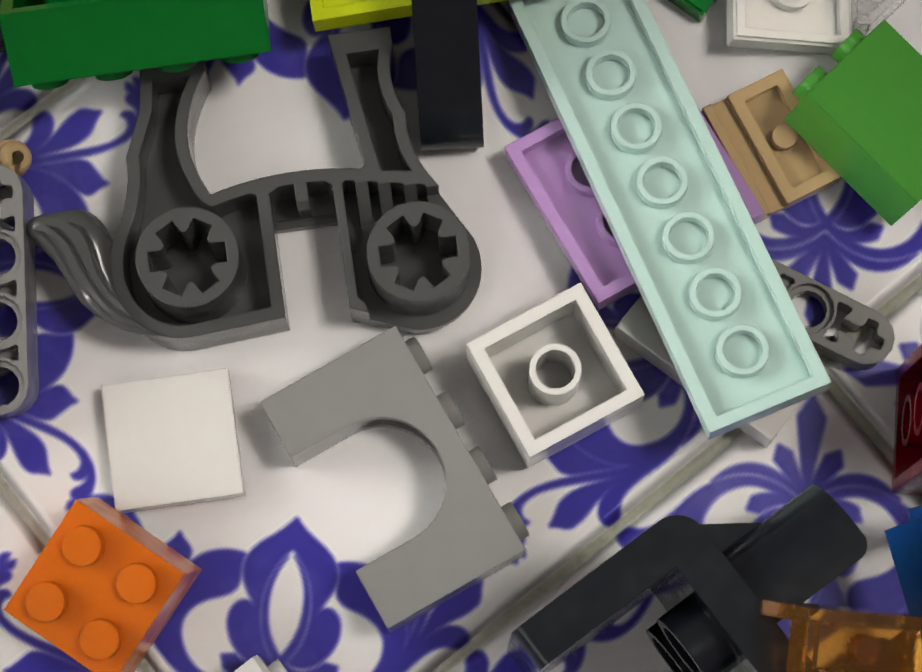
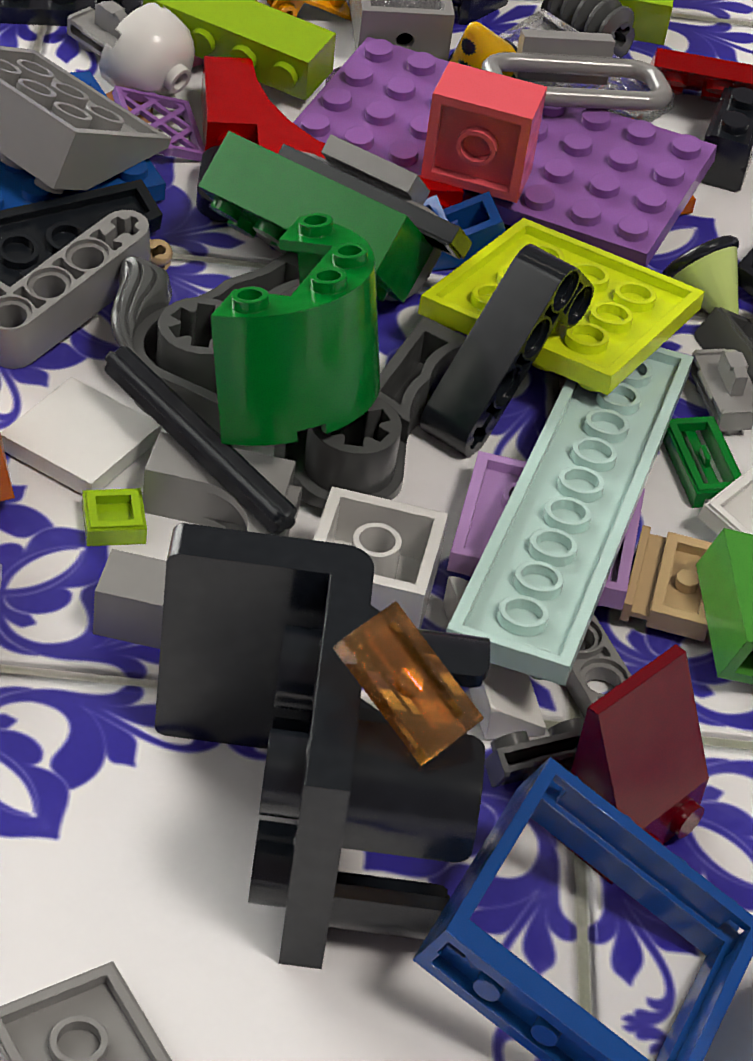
camera: 35 degrees right, 35 degrees down
none -> lime tile [82,488,147,546]
none -> black axle [104,346,297,535]
none -> green cylinder [210,213,380,446]
none -> dark grey piece [484,717,585,787]

